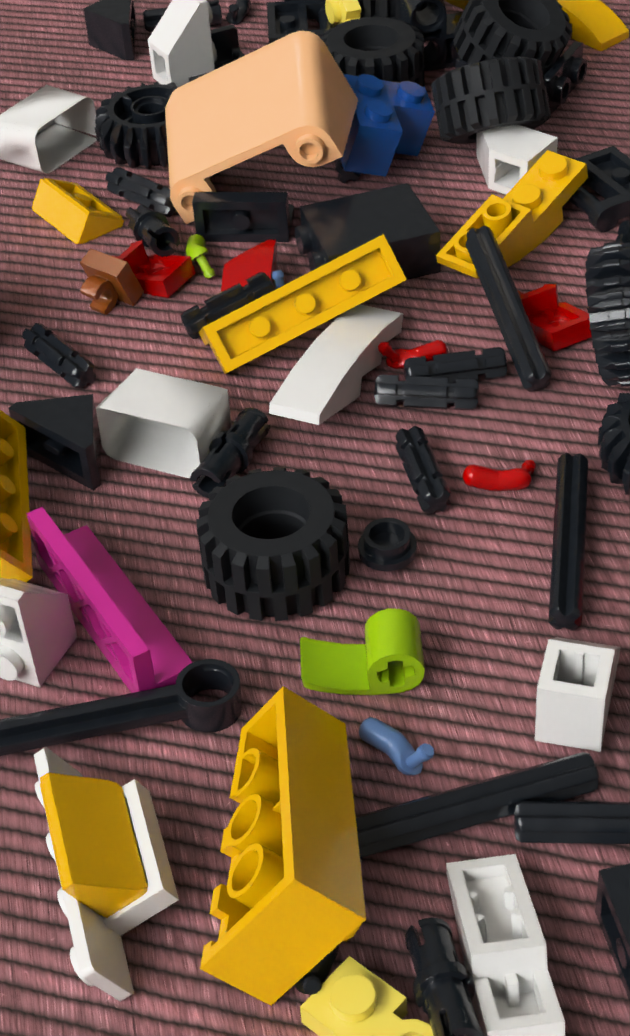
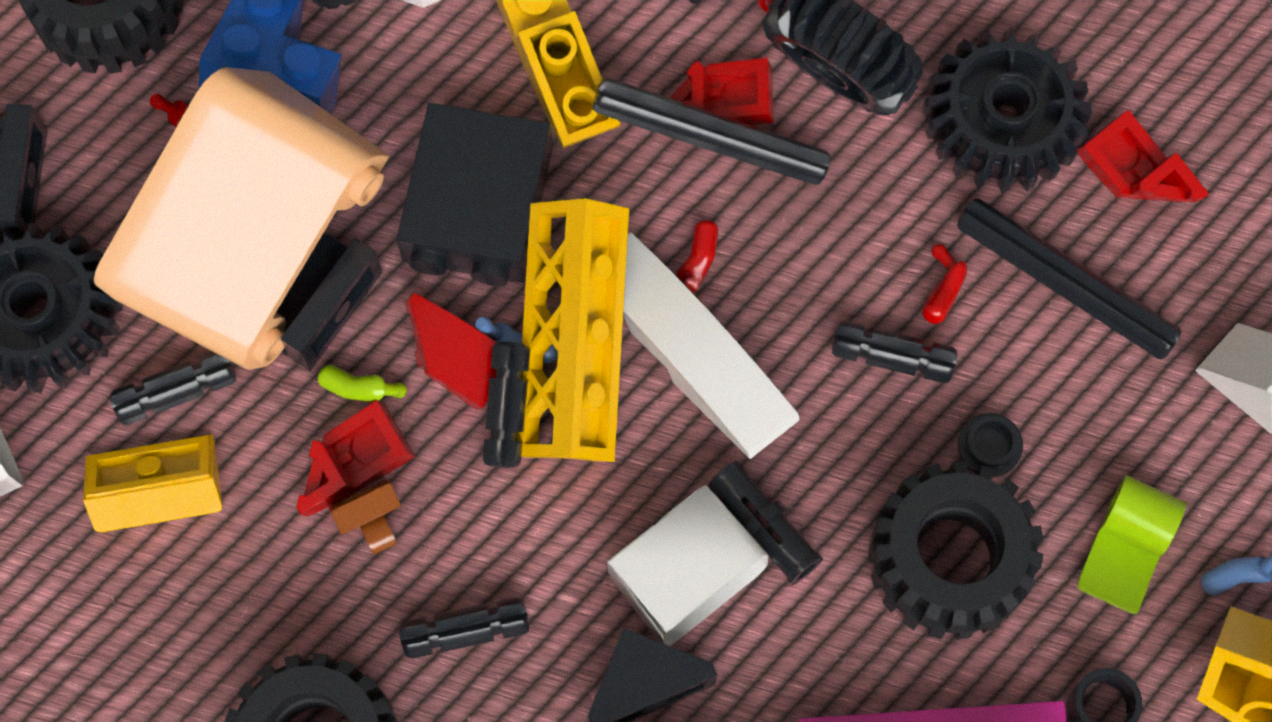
camera: 65 degrees left, 30 degrees up
black axle [125,204,180,257] -> none
black axle [374,374,479,410] -> none
black axle [404,347,507,383] -> none

